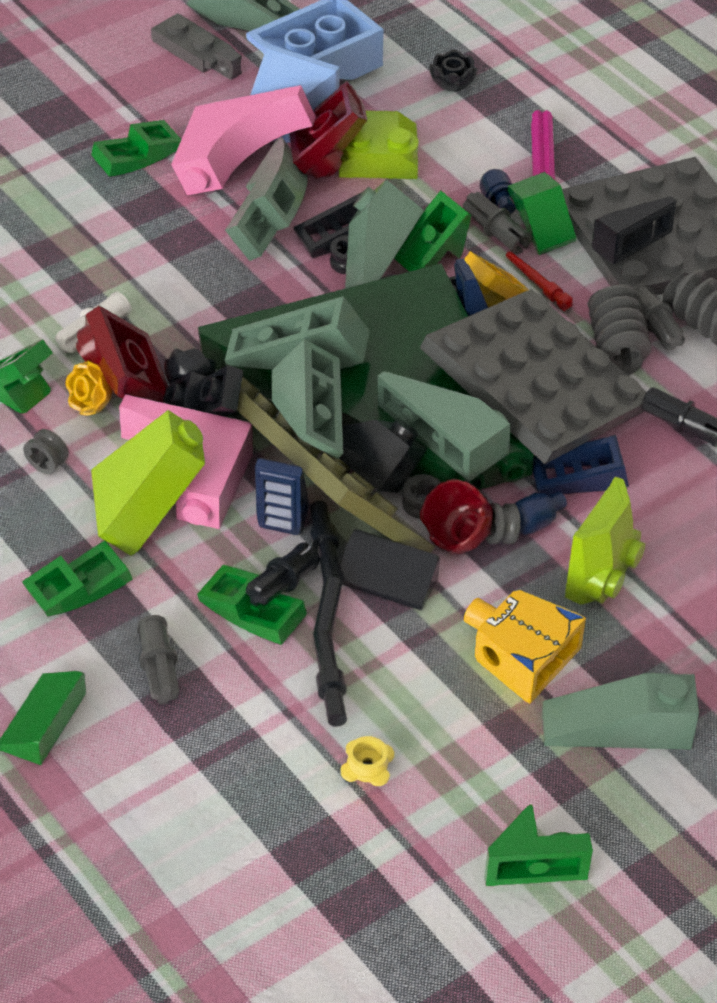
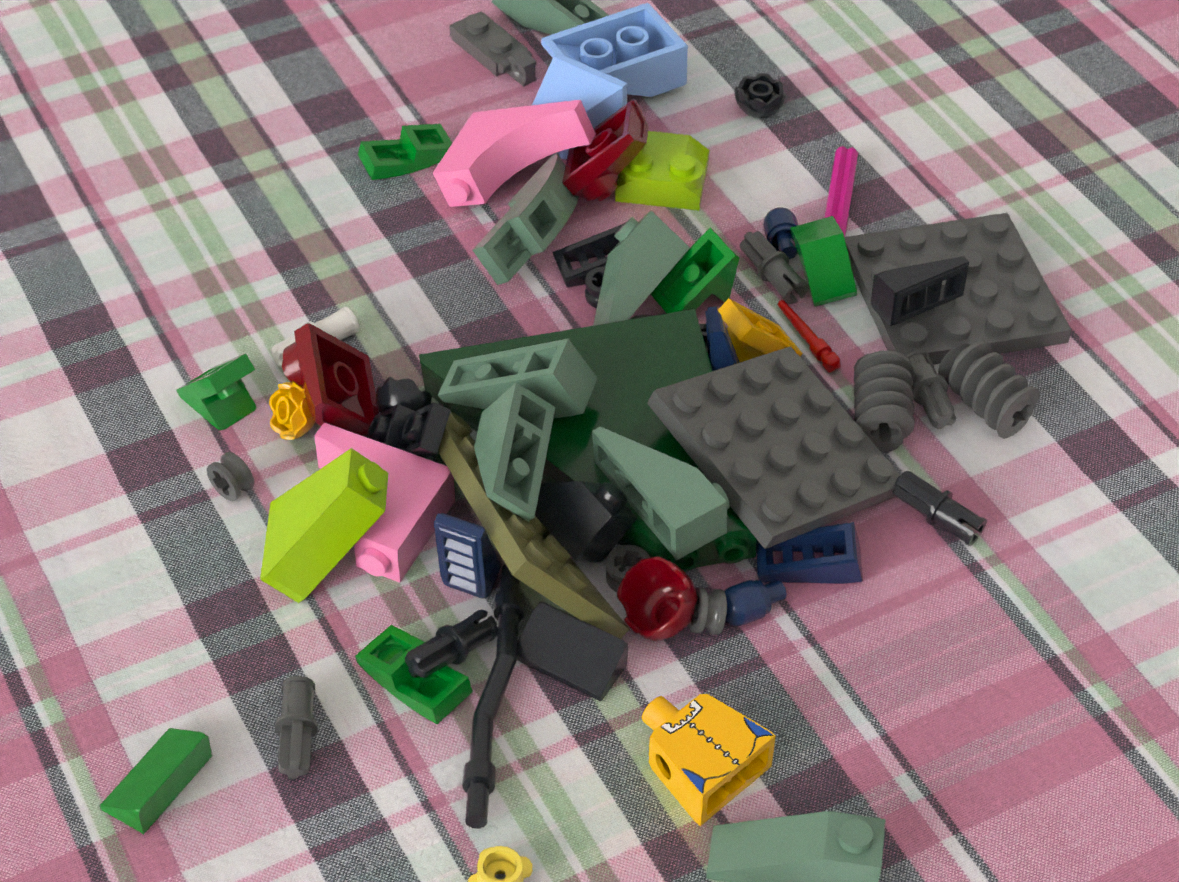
camera: 10 degrees right, 0 degrees up
green slope [22,540,133,617] -> none
lime slope [564,476,645,605] -> none

